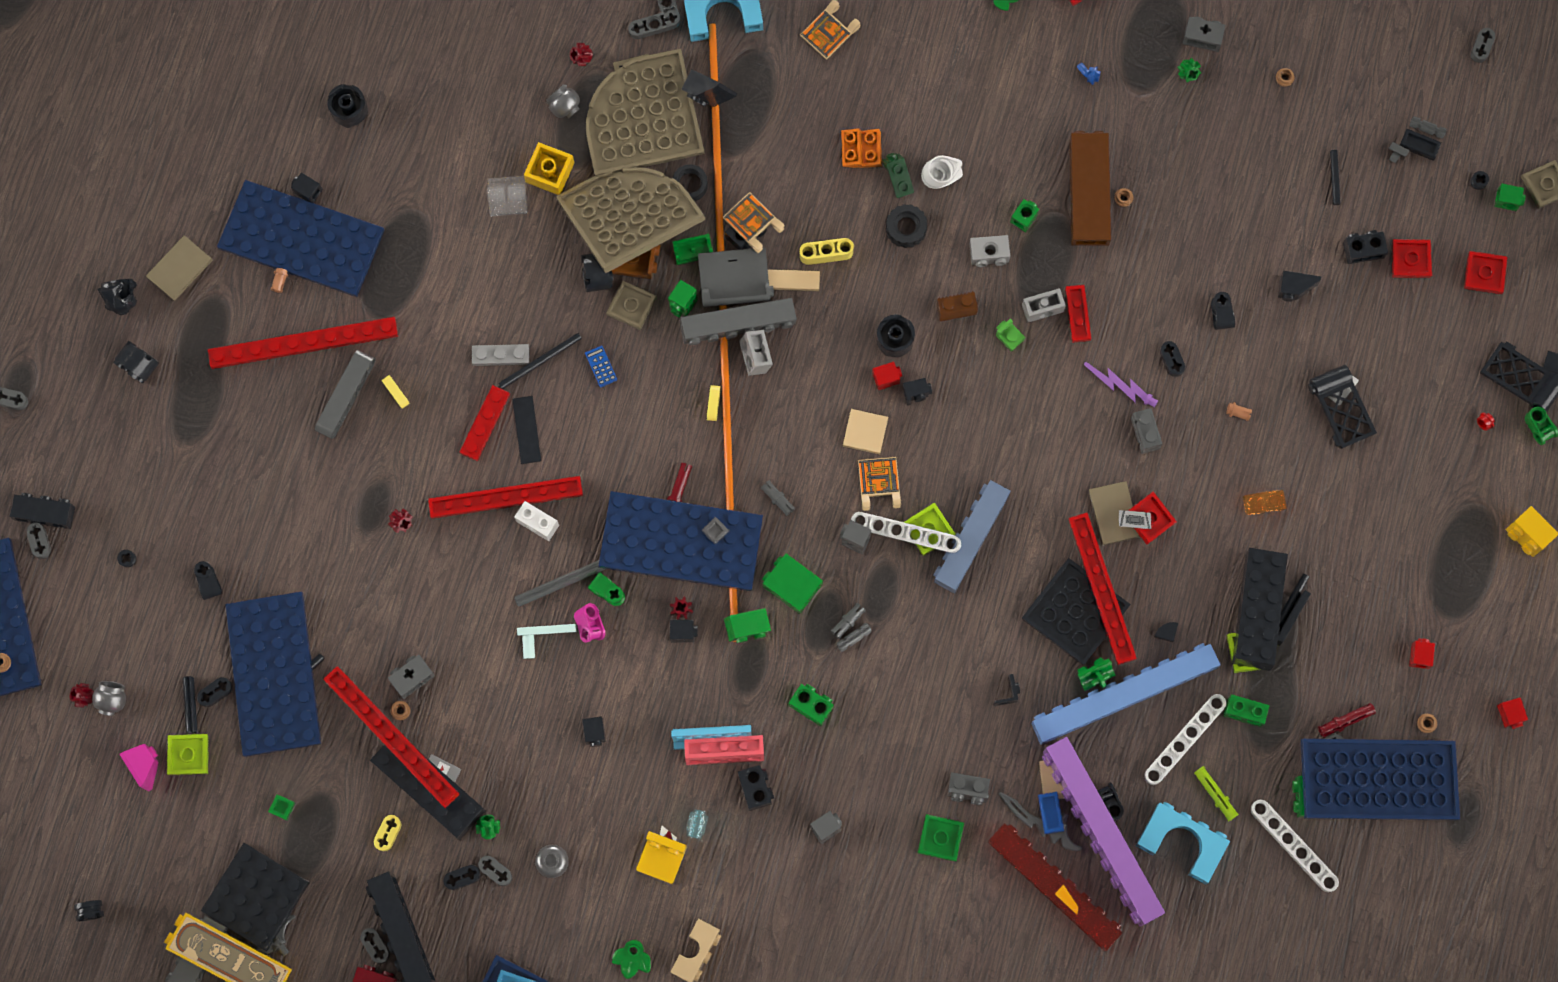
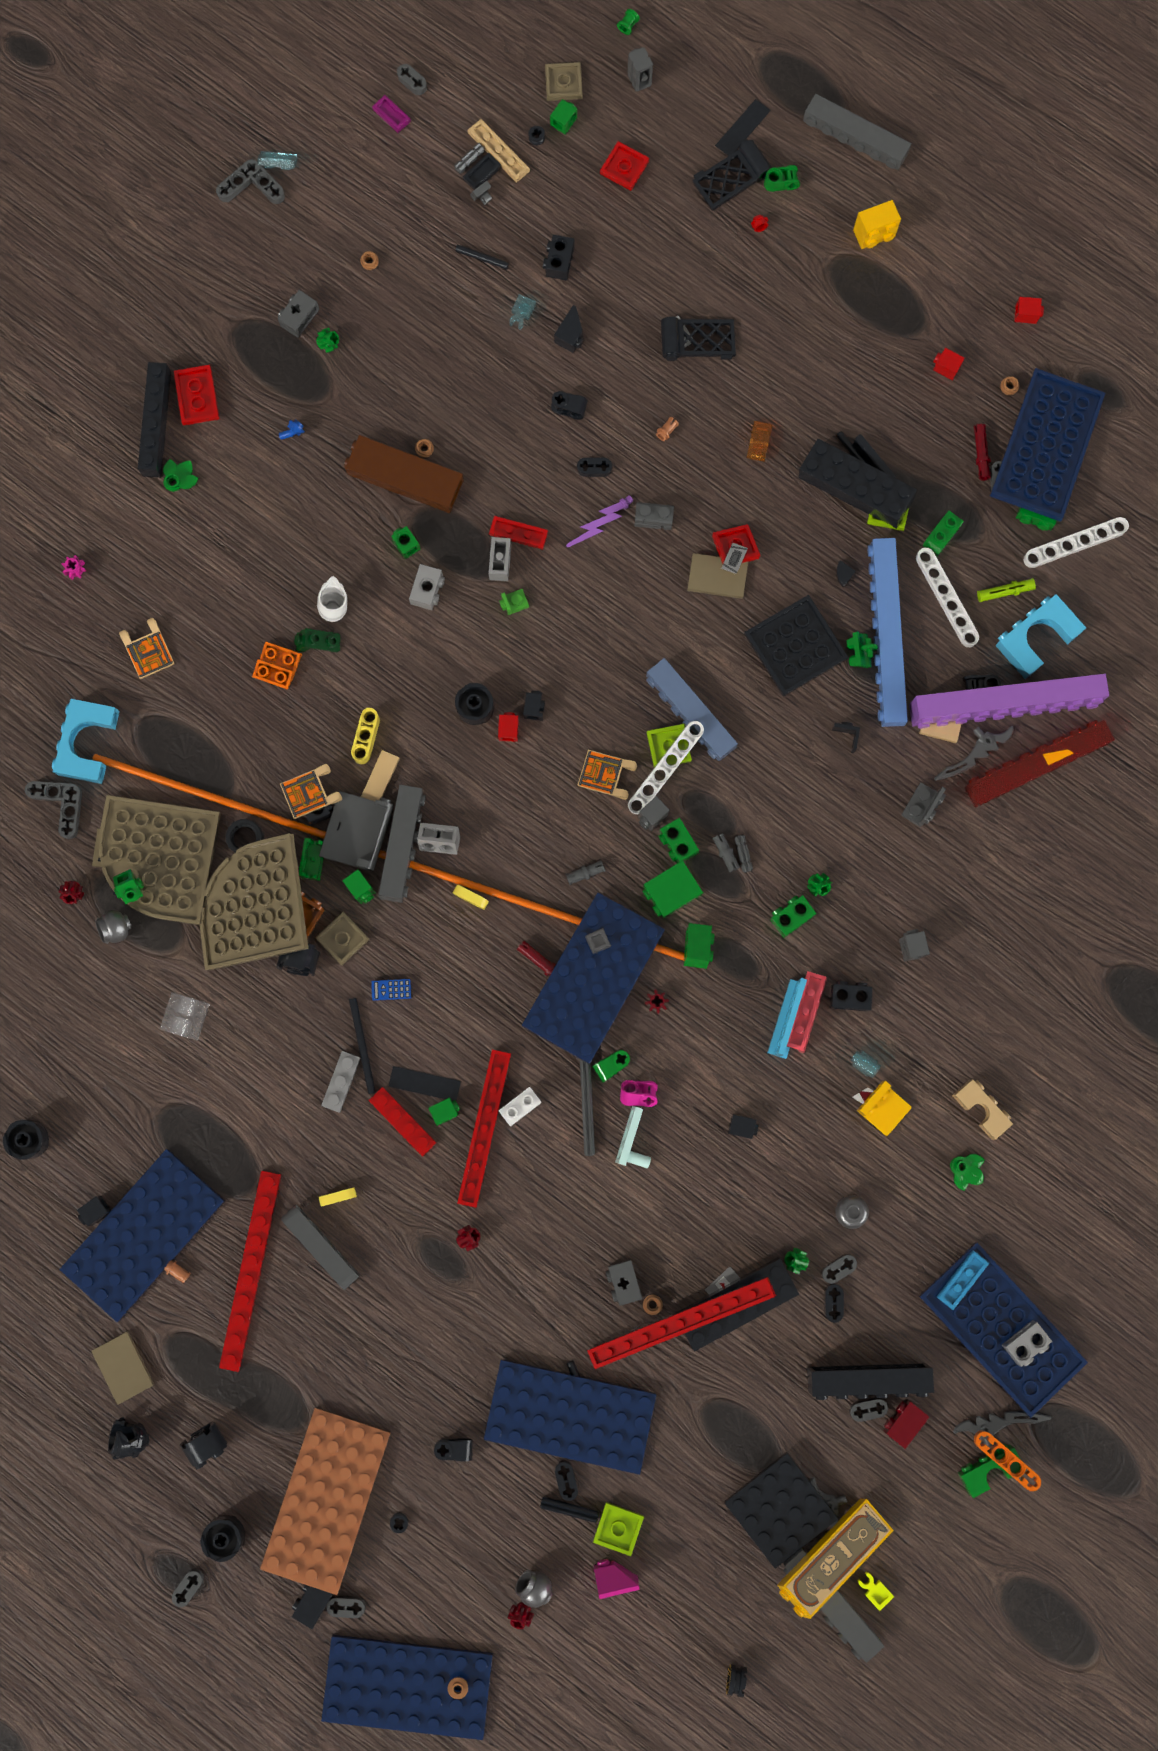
camera: 70 degrees left, 5 degrees up
green plate [268,794,295,820] -> none
light yellow beam [374,815,401,852] -> none
yellow brick [524,142,575,195] -> none
black brick [670,620,698,643] -> none
black slope [682,69,738,107] -> none
tan tile [843,409,888,455] -> none
black tyre [886,204,928,248] -> none
green tile [918,814,964,862] -> none
reddish brown brick [936,291,978,322] -> none
blue tile [1038,792,1064,835] -> none
red plate [1068,513,1137,665] -> none
red plate [1391,239,1432,278] -> none
none -> green brick [113,869,144,904]
none -> black brick [200,1515,245,1562]
none -> nougat plate [260,1408,391,1595]
none -> magenta tile [372,95,411,133]
none -> green brick [428,1098,460,1126]
none -> tan tile [468,119,530,183]
none -> clear light blue plate [509,294,536,330]
none -> green brick [658,818,699,863]
none -> green gear [807,873,832,897]

